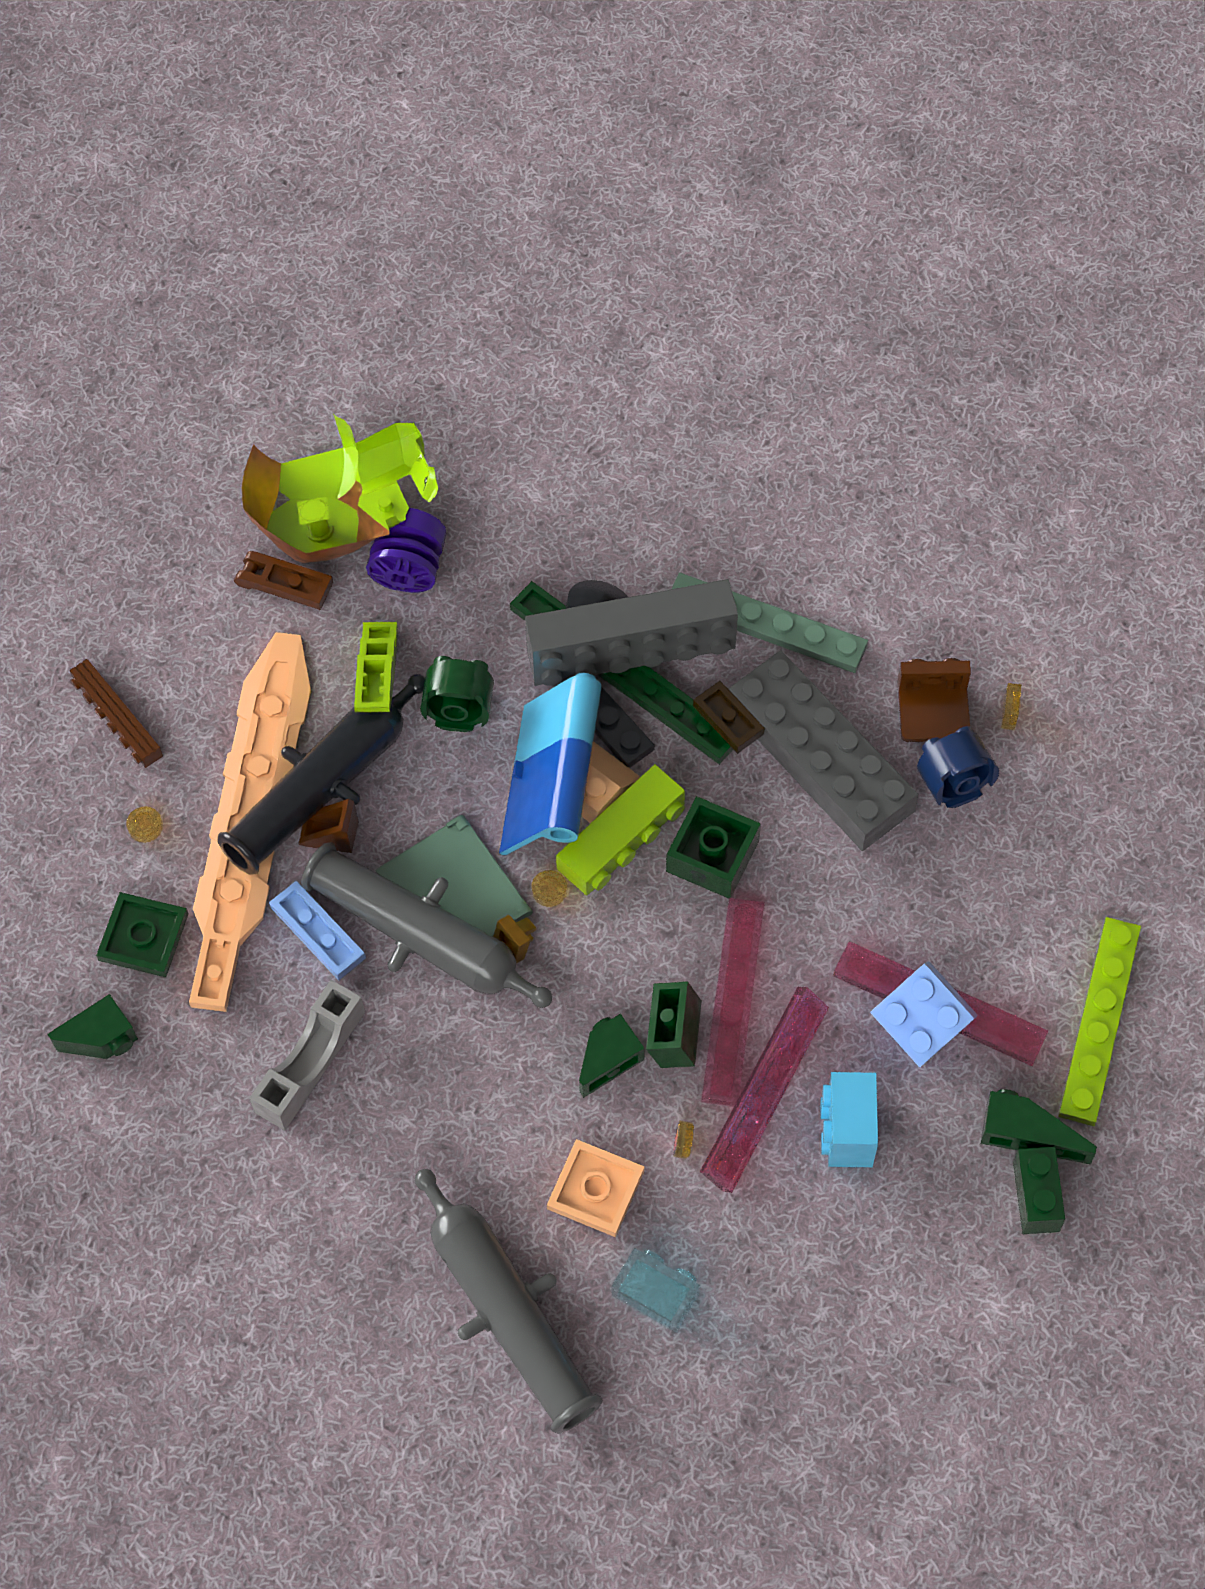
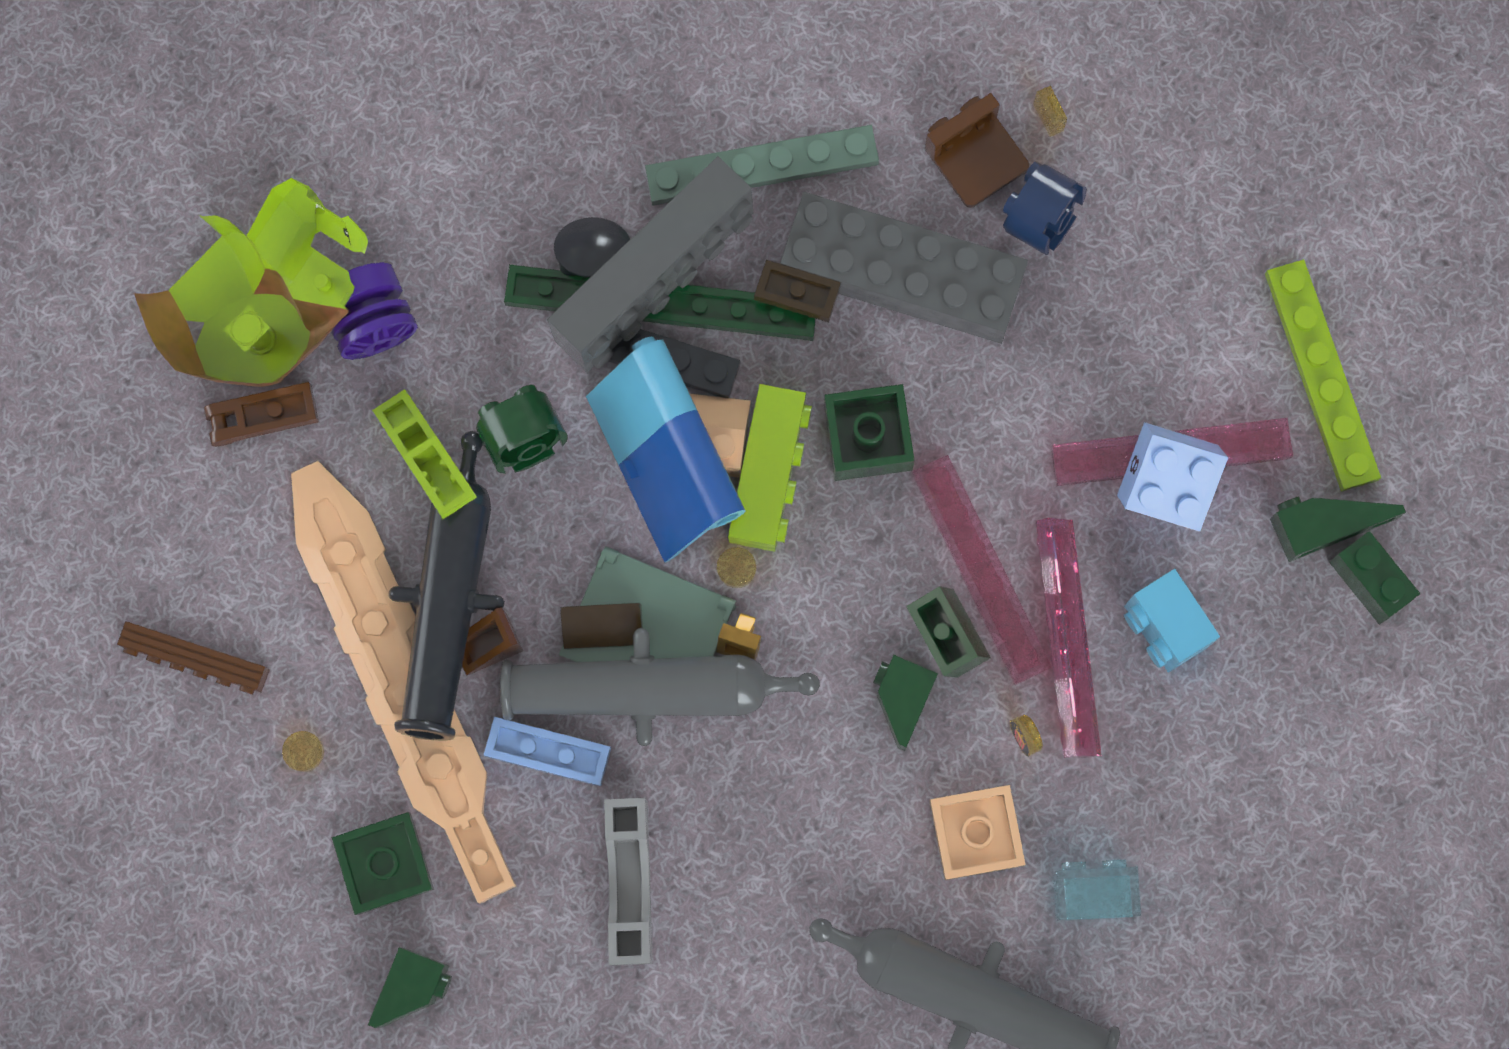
camera: 30 degrees left, 15 degrees up
none -> dark brown slope [560,603,643,649]

